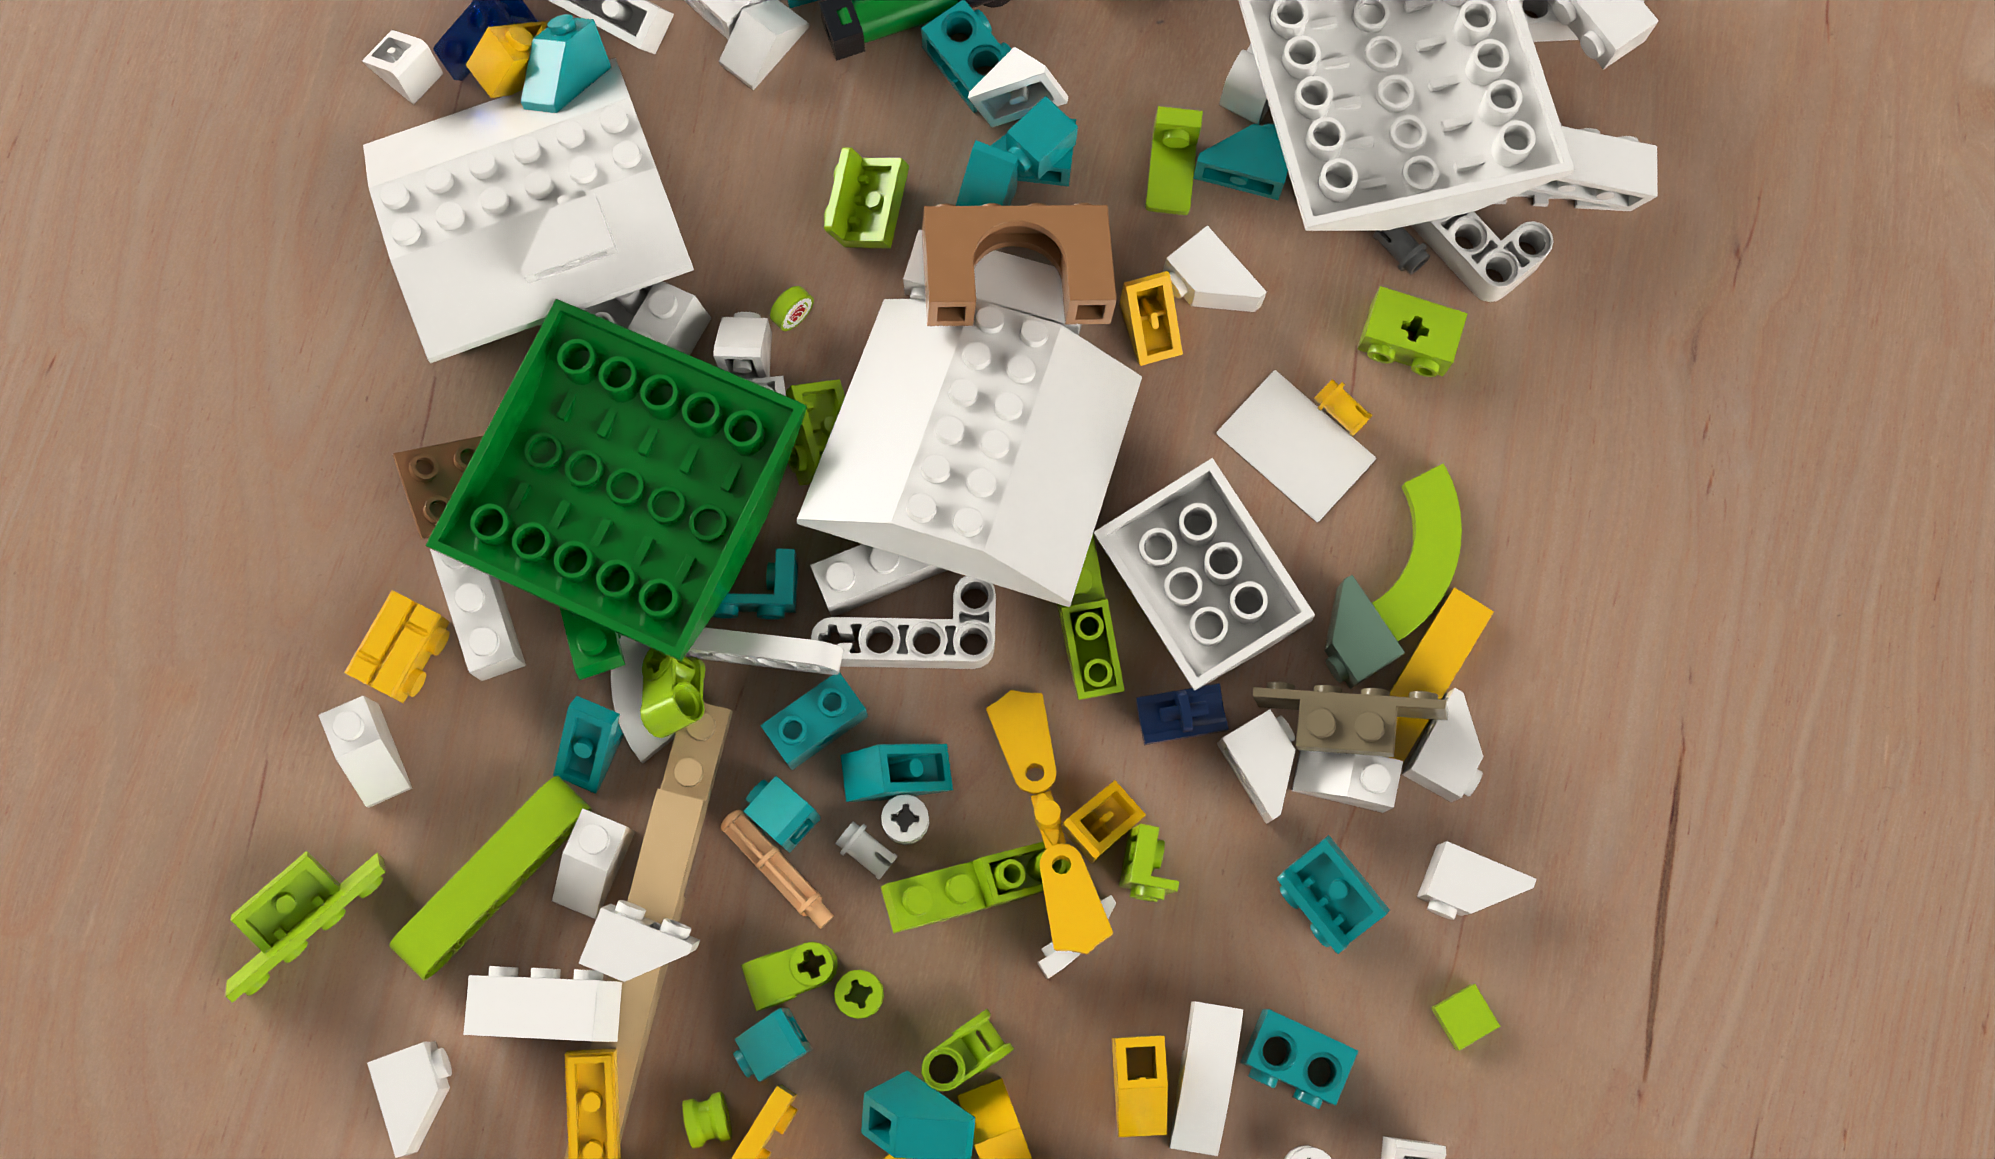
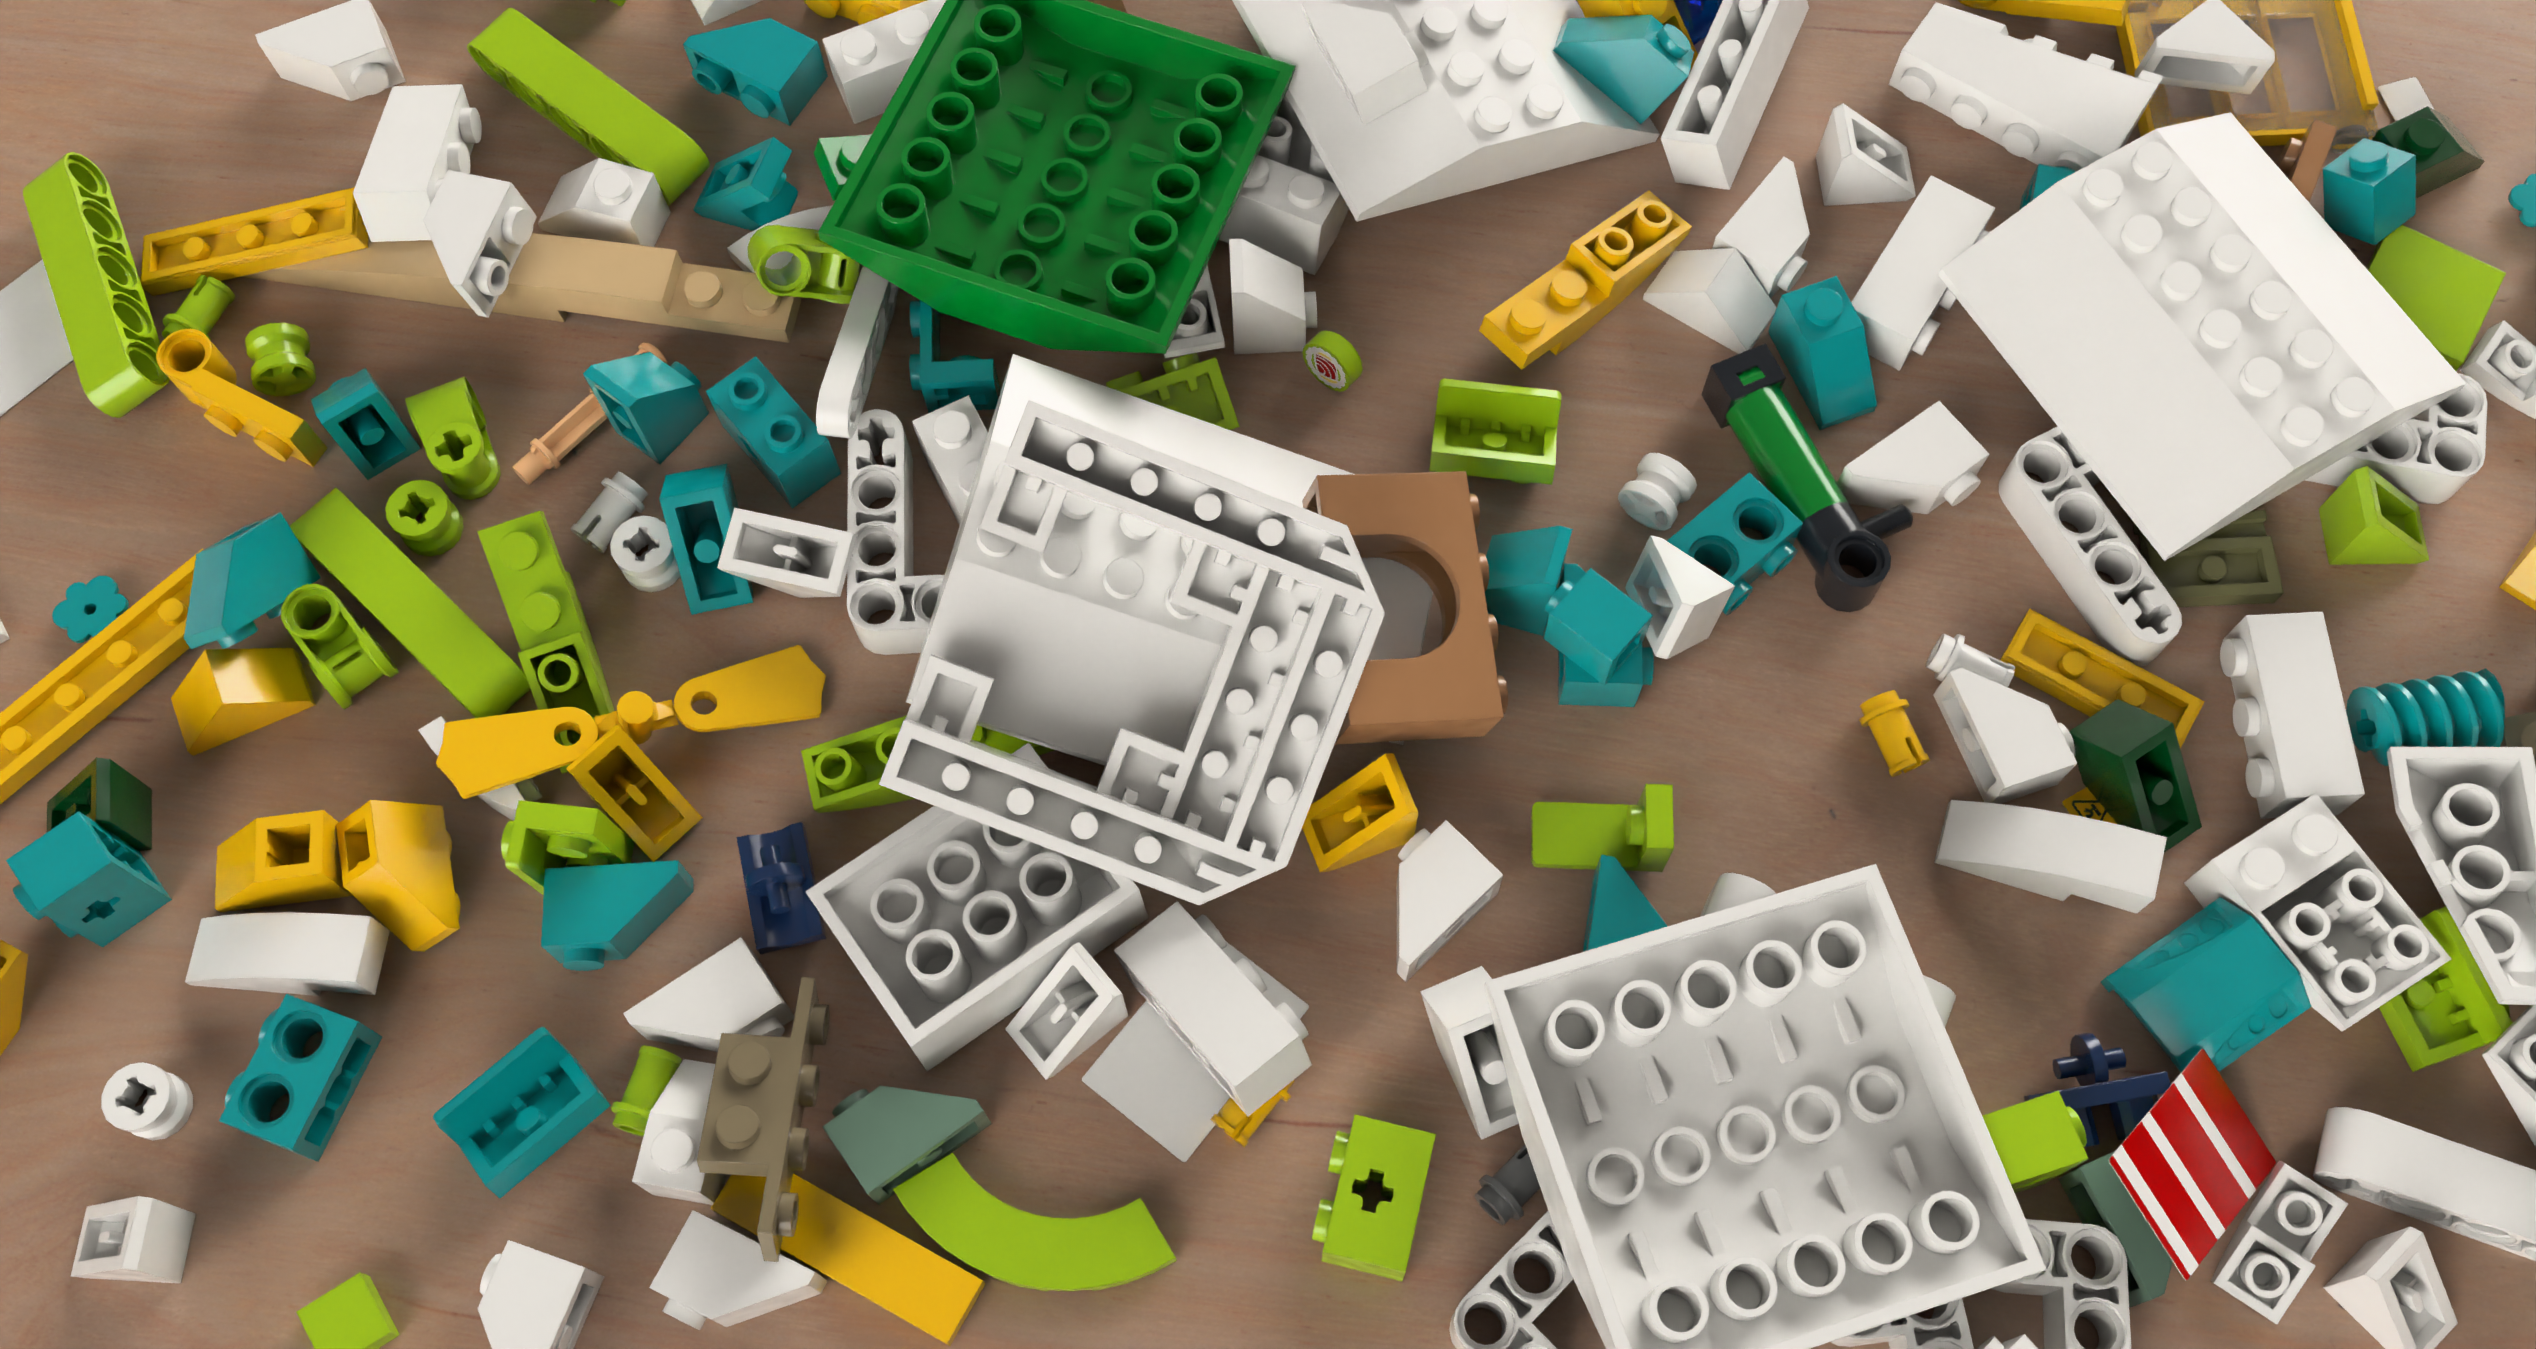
camera: 90 degrees right, 10 degrees down
none -> lime beam [290,487,530,718]
none -> yellow slope [336,800,461,952]
none -> teal slope [541,860,694,971]
none -> lime pin [611,1045,682,1137]
none -> teal slope [683,18,828,126]
none -> white slope [717,507,857,598]
none -> white slope [879,399,1385,905]
none -> white slope [1005,942,1128,1080]
none -> white brick [1114,901,1312,1117]
none -> white slope [1420,966,1519,1140]
none -> yellow slope [1479,190,1692,370]
none -> white wheel [1618,453,1697,531]

